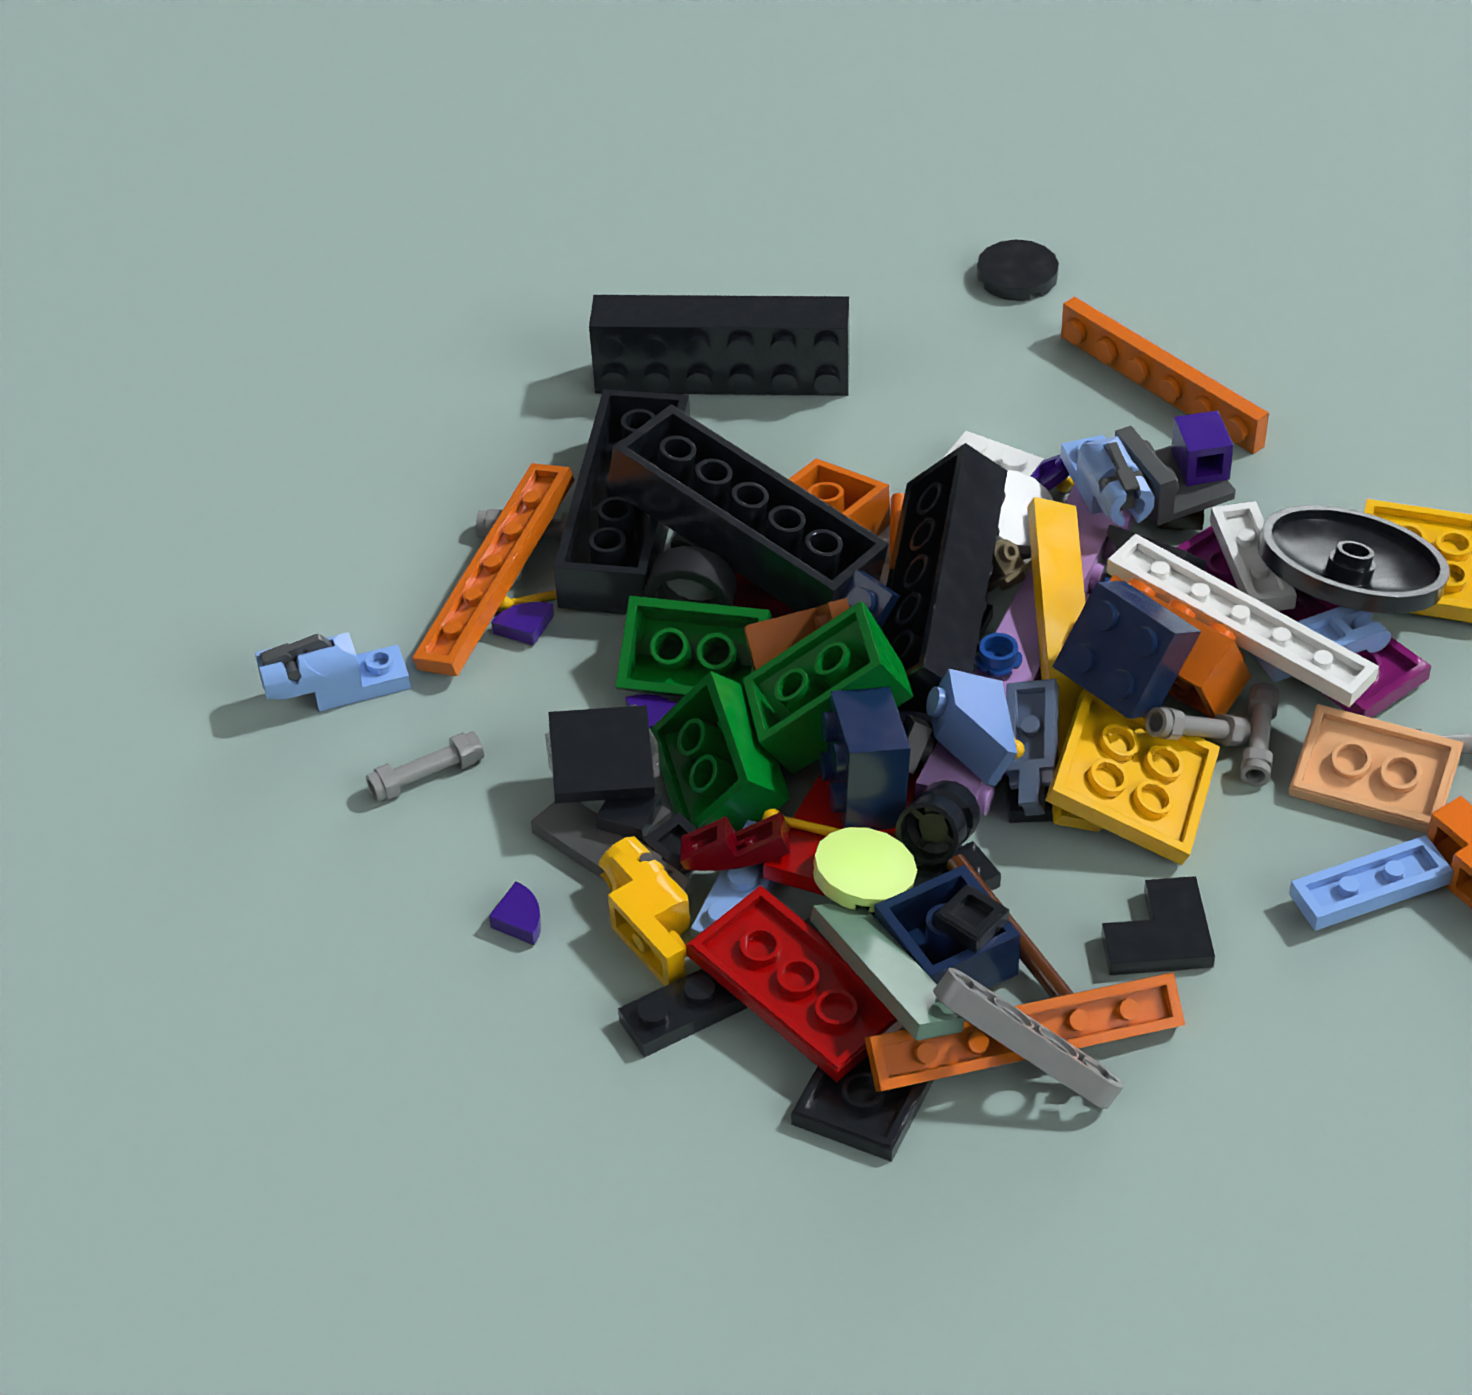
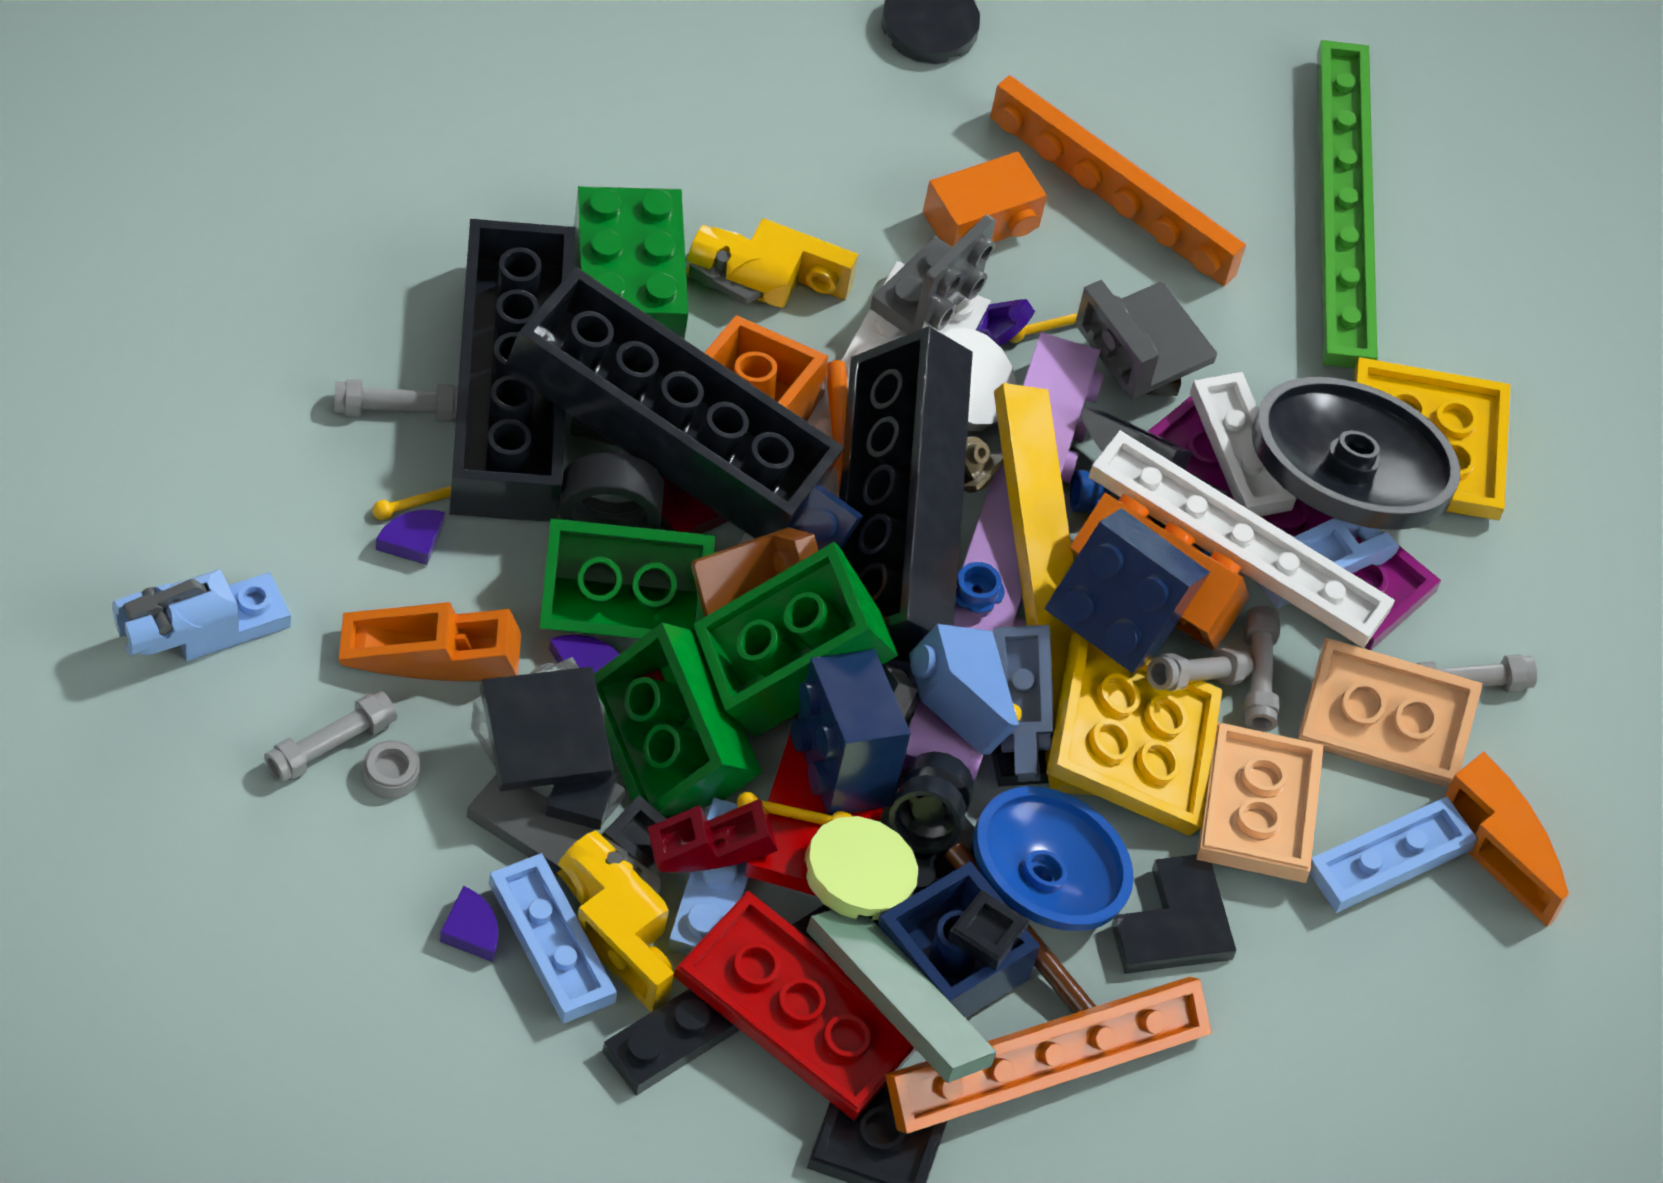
camera: 20 degrees left, 10 degrees up
orange plate [412,463,575,676] -> none
black brick [589,295,850,396] -> none
light grey beam [933,968,1124,1109] -> none
light blue plate [1060,435,1155,527] -> none
dark purple brick [1171,410,1234,486] -> none
none -> orange slope [338,602,521,681]
none -> light grey tile [363,740,420,799]
none -> light blue plate [489,853,617,1024]
none -> green brick [574,186,688,339]
none -> yellow plate [686,218,859,308]
none -> dark grey bracket [870,214,996,335]
none -> orange brick [922,151,1047,247]
none -> blue dish [973,786,1134,931]
none -> light nougat tile [1196,722,1324,883]
none -> bright green plate [1317,40,1378,369]

